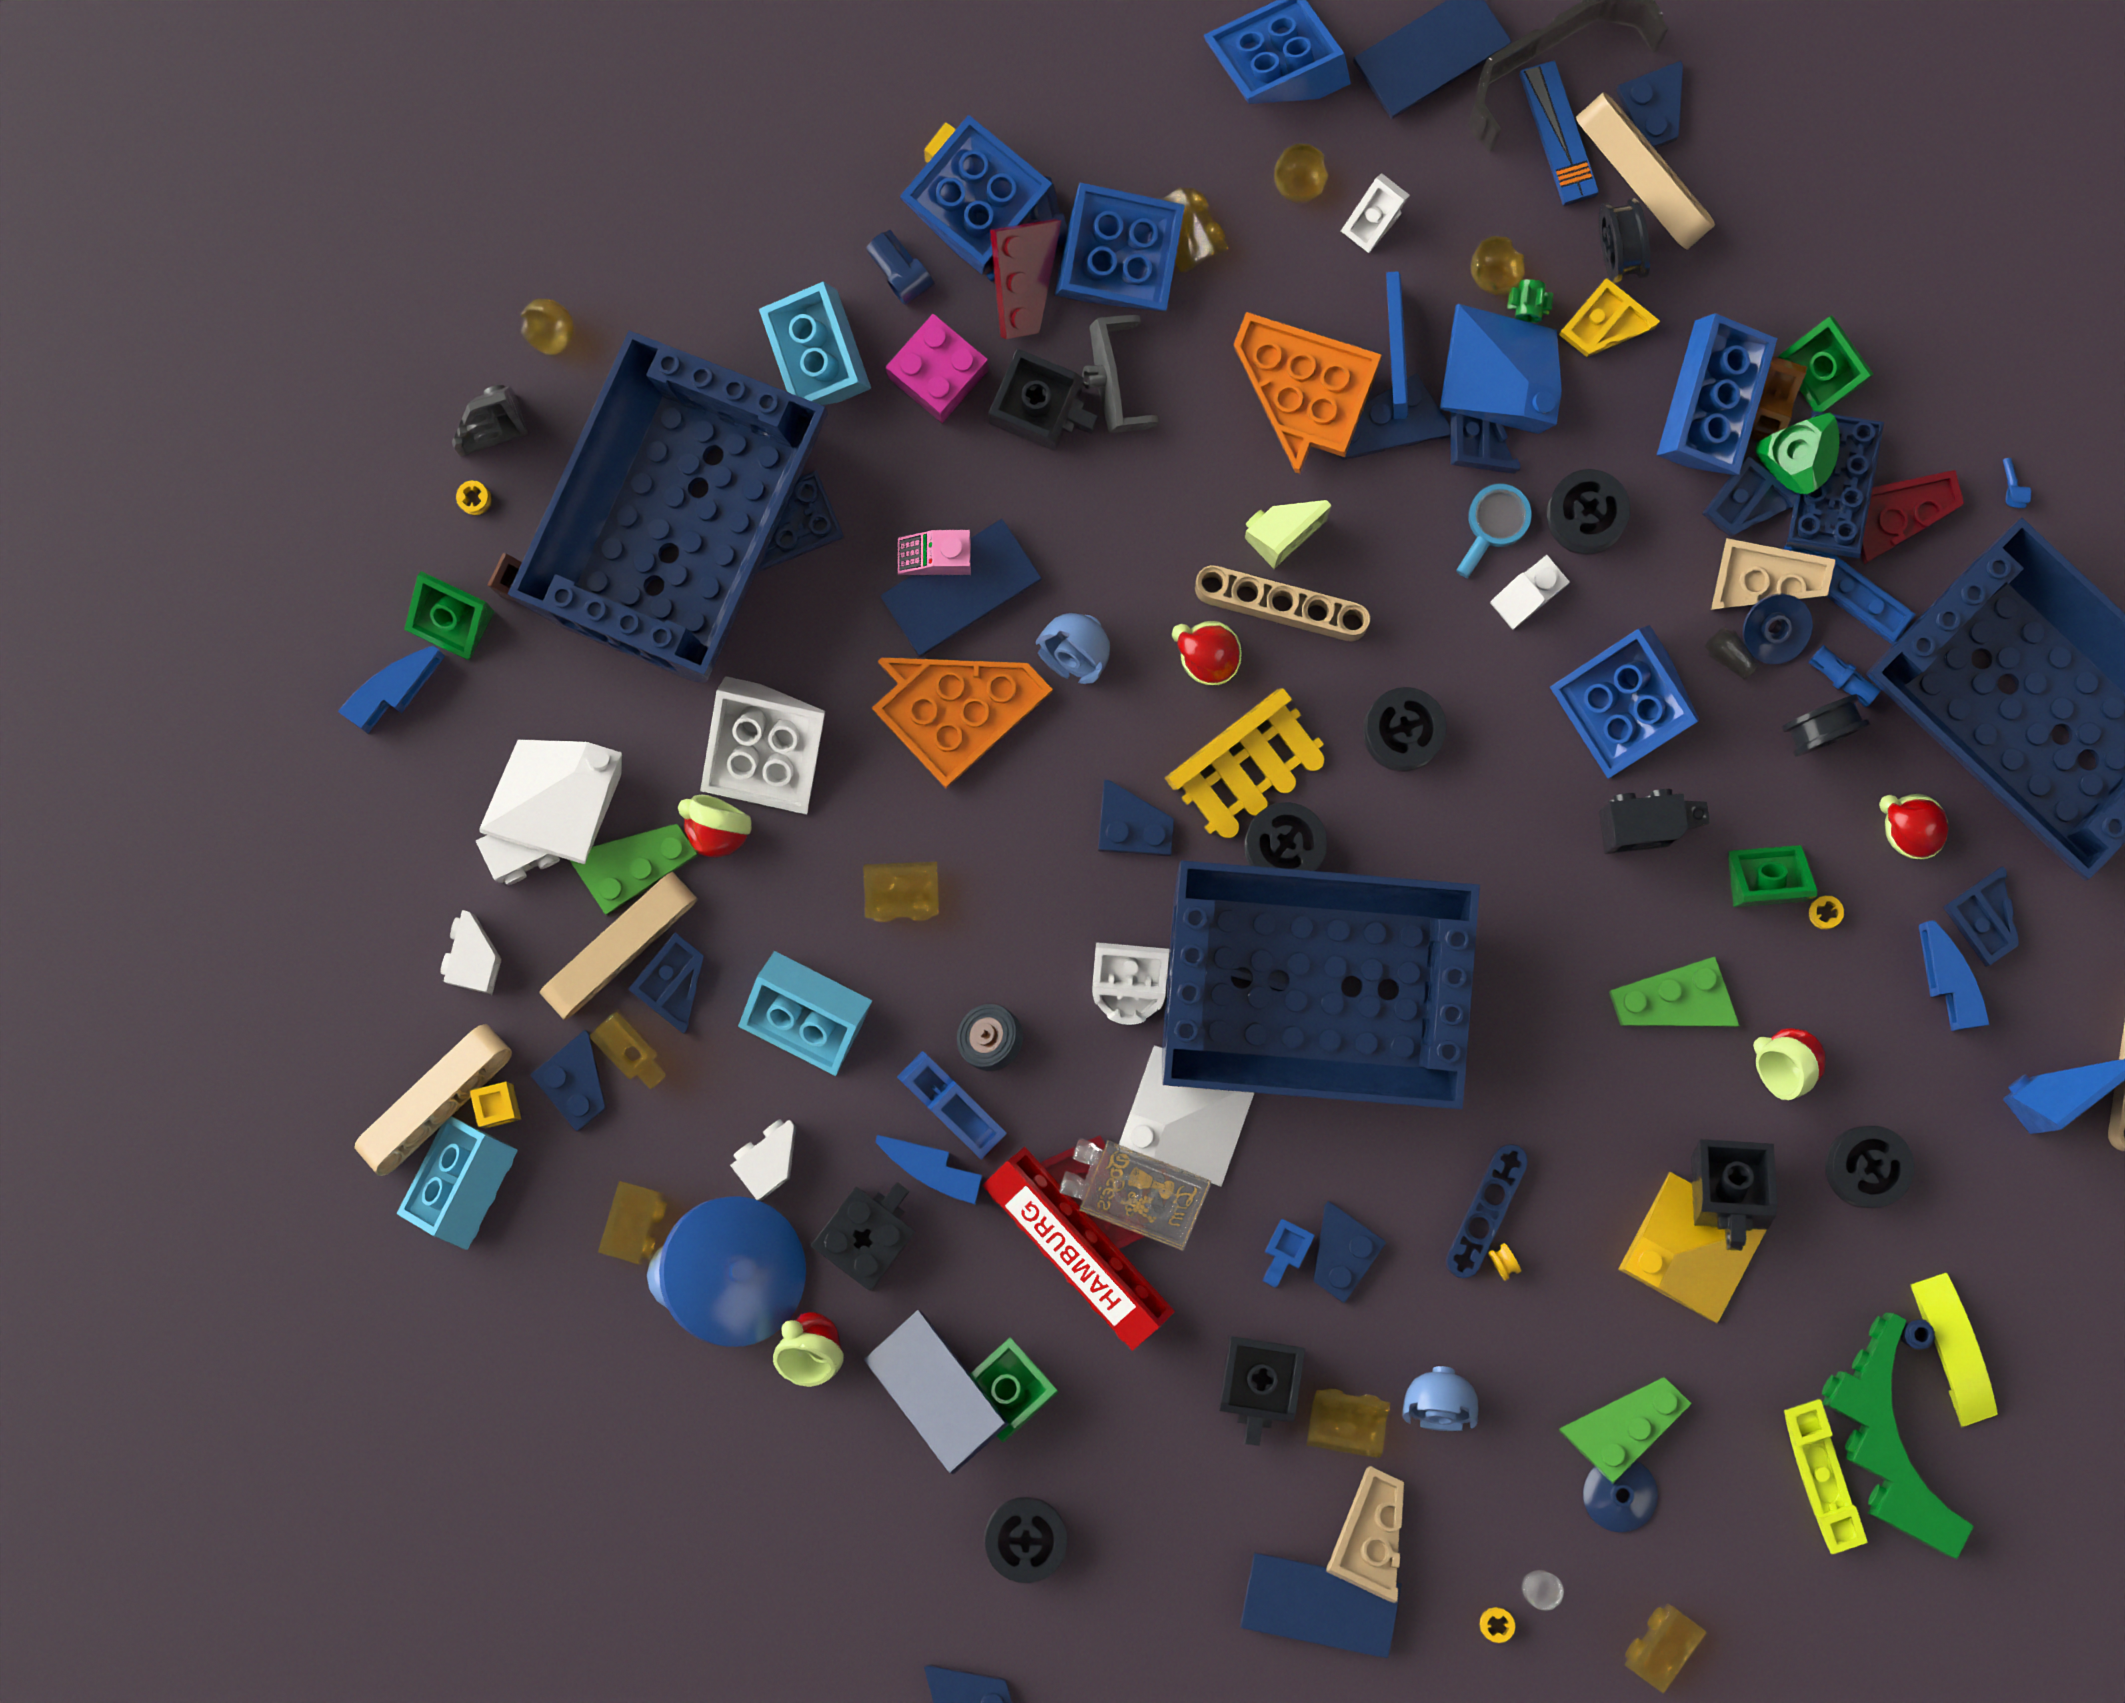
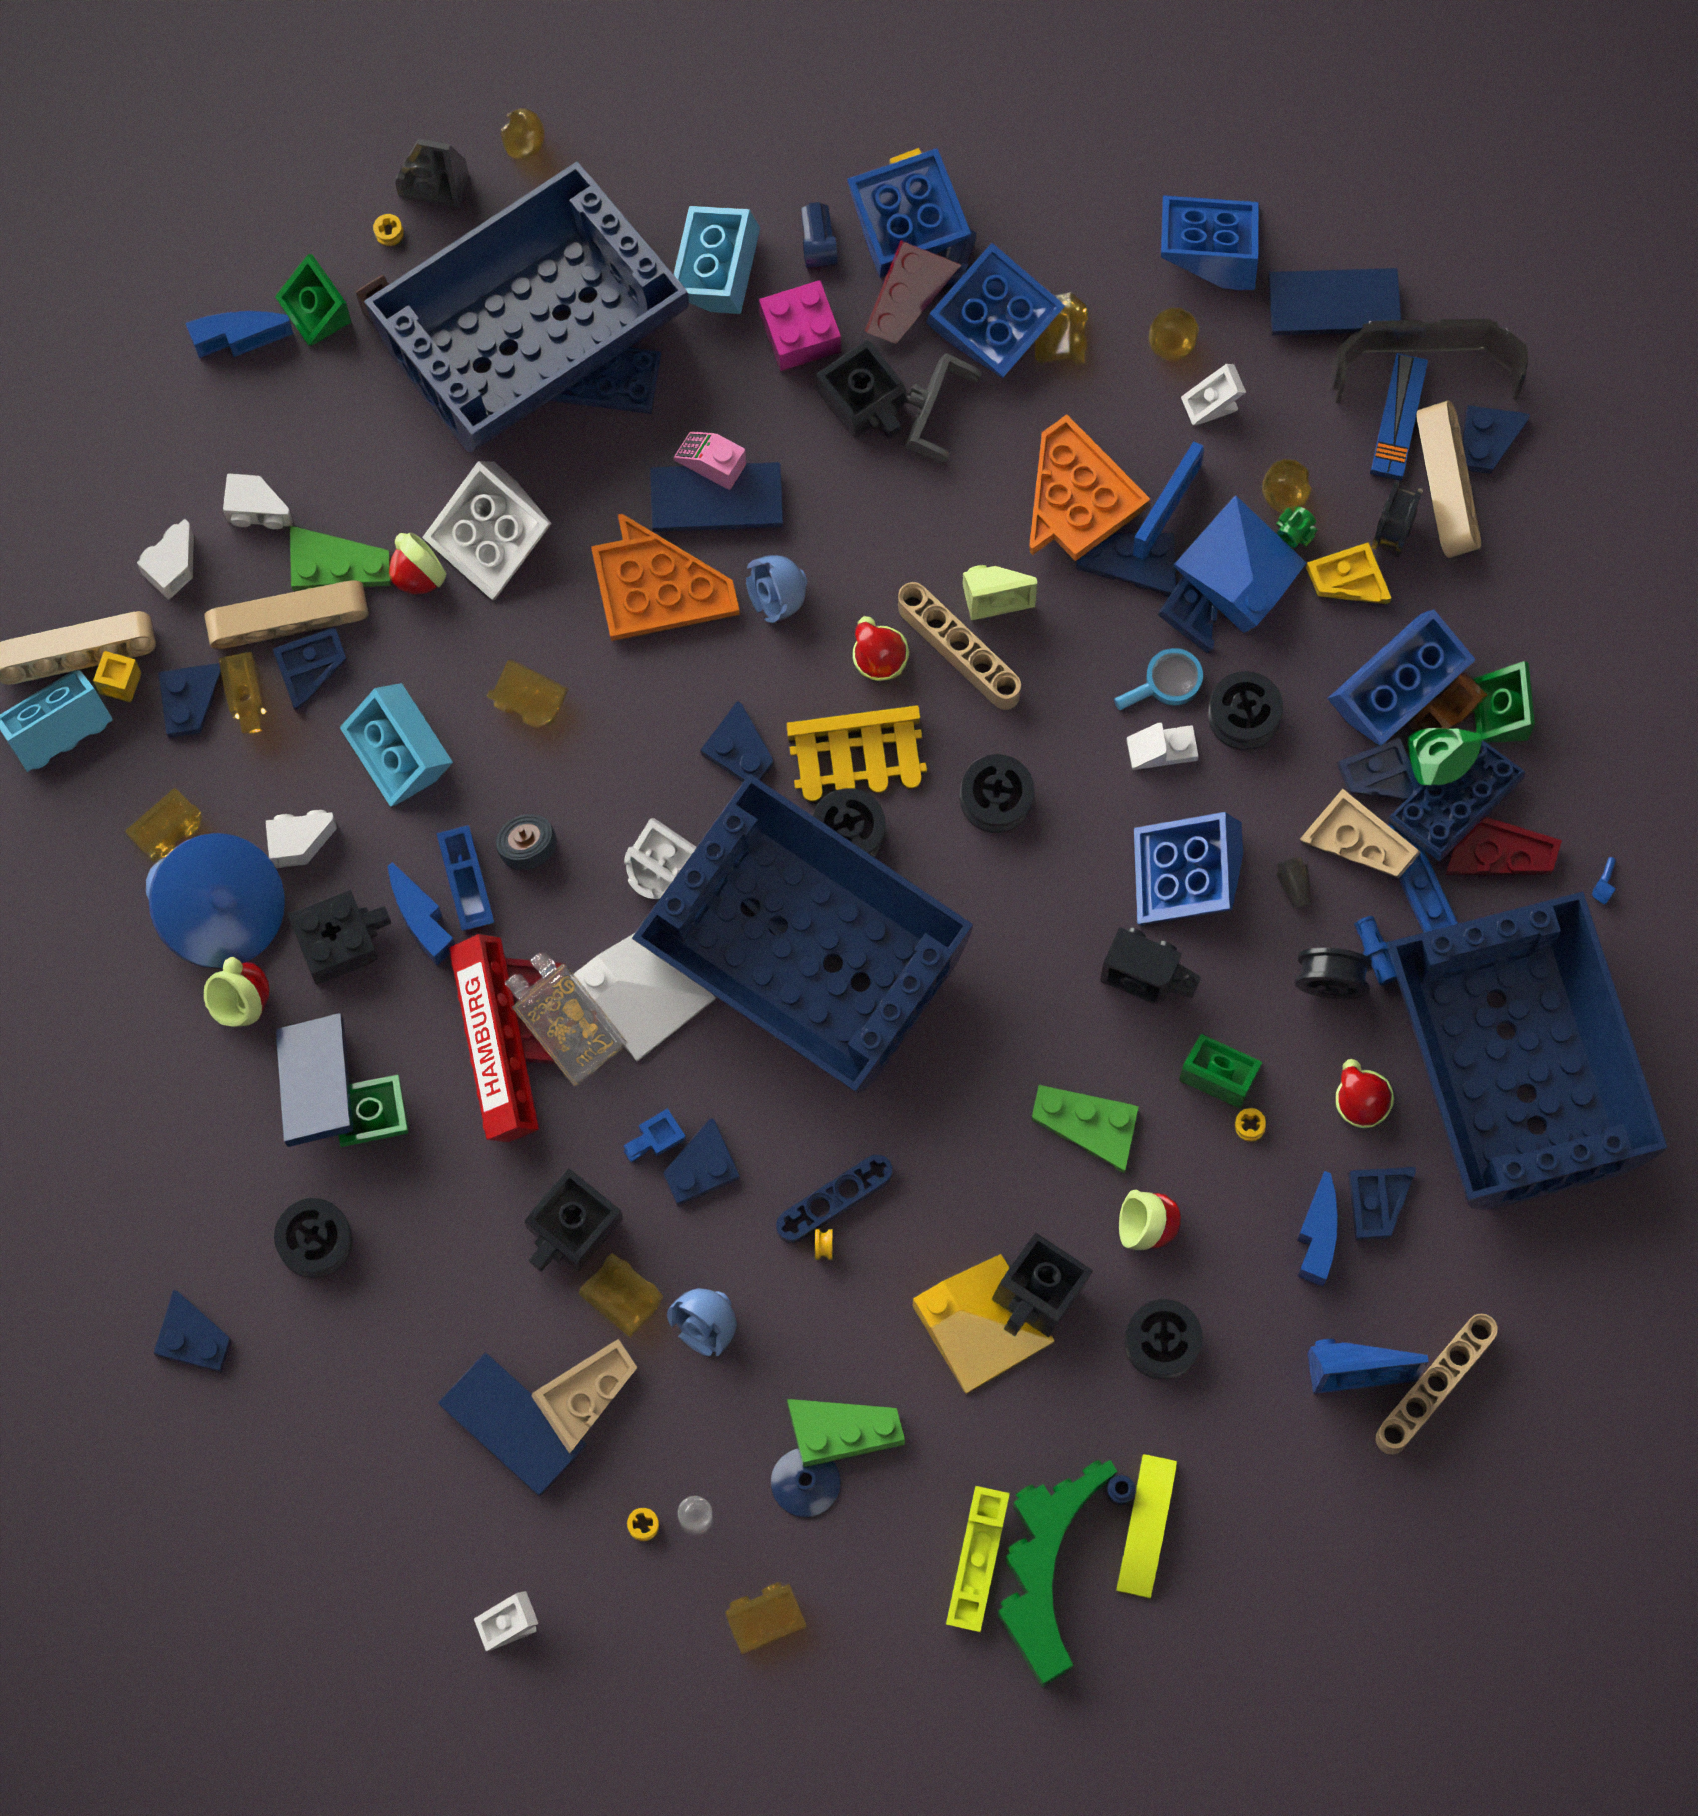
camera: 30 degrees right, 10 degrees down
white slope [480,740,622,864] -> none
dark blue dish [1742,593,1813,664] -> none

